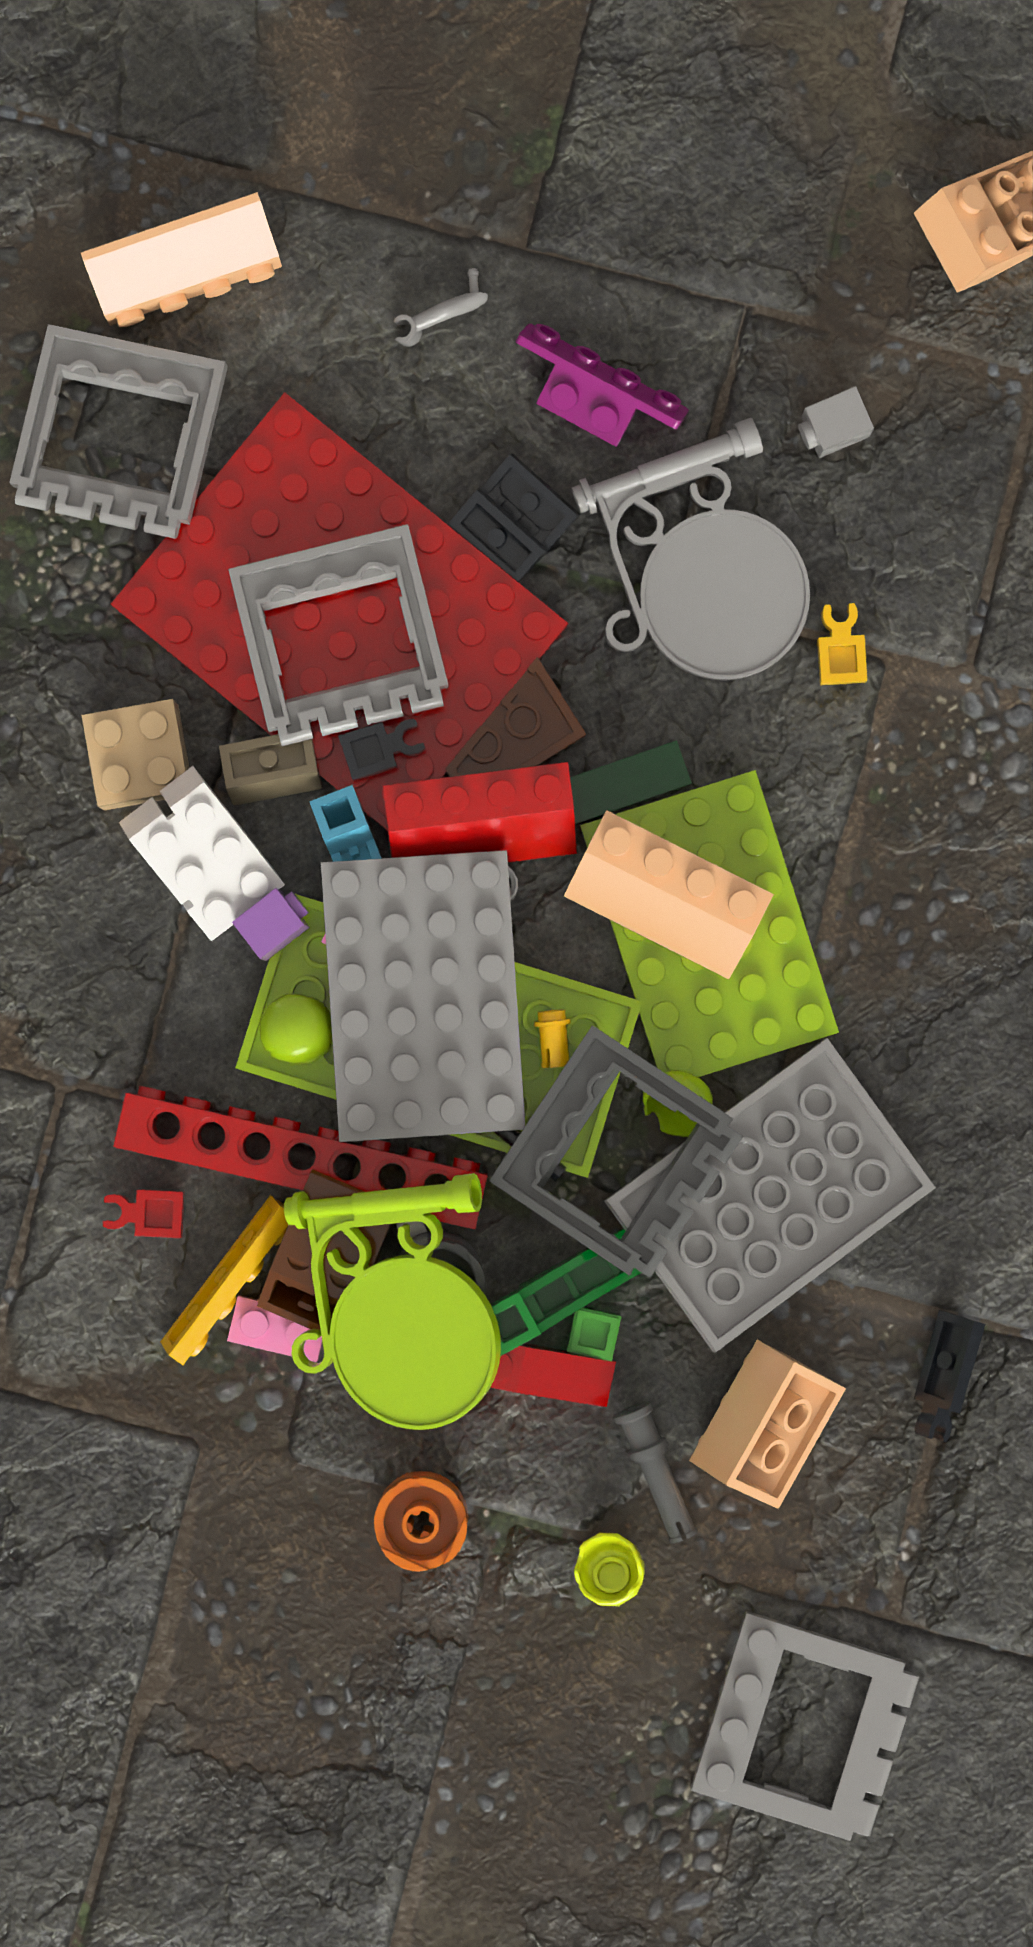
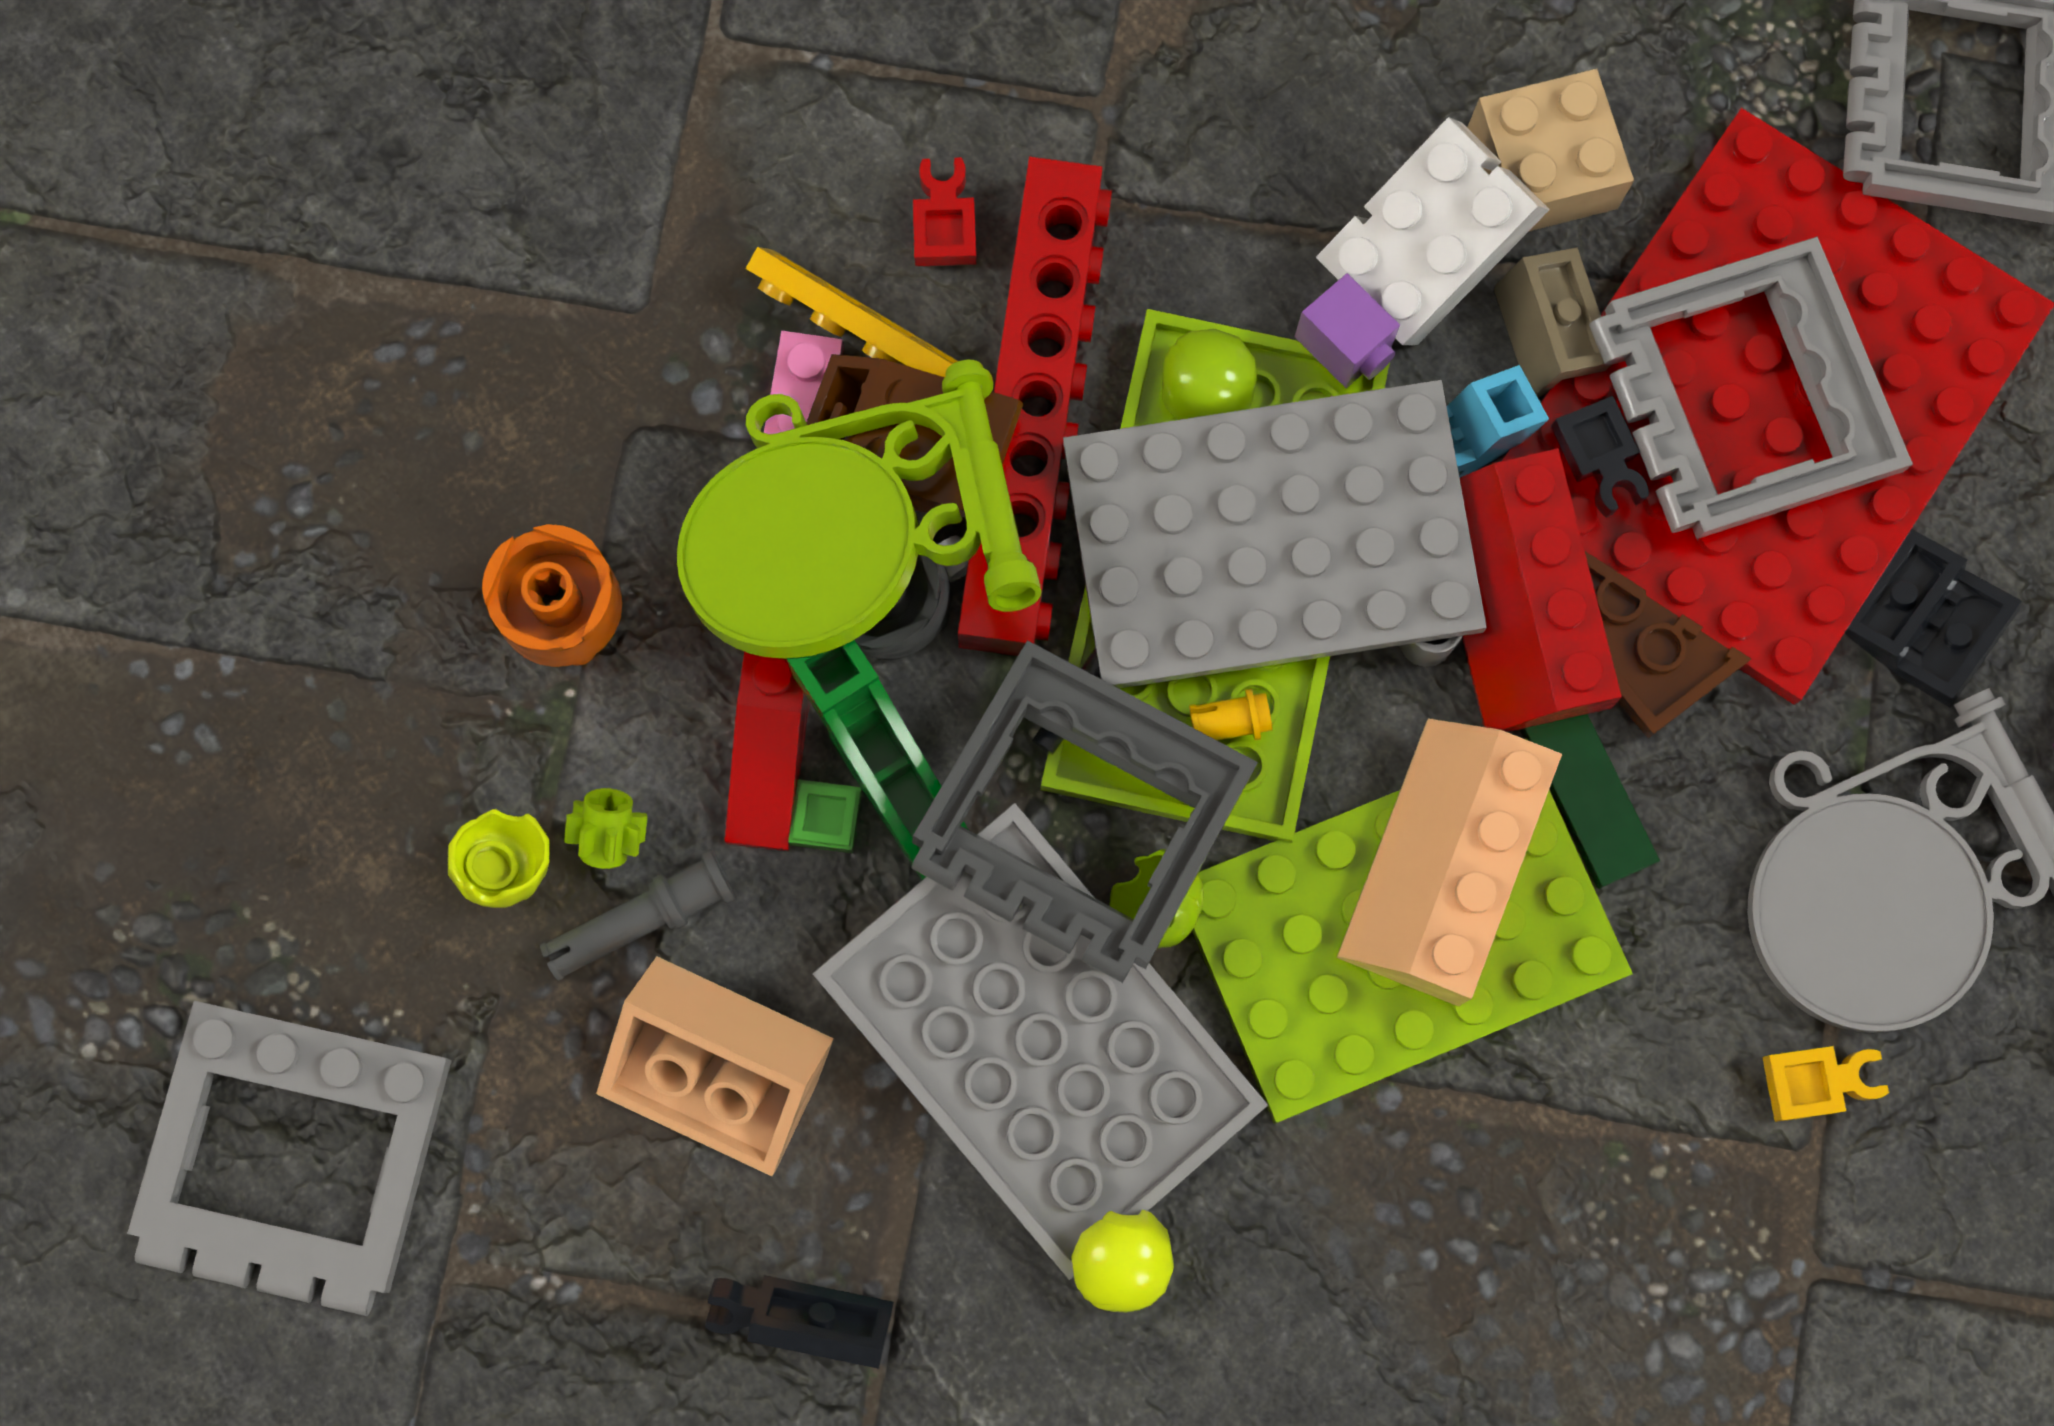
camera: 80 degrees right, 10 degrees down
none -> lime gear [564,788,647,869]
none -> neon yellow hair [1071,1210,1174,1313]

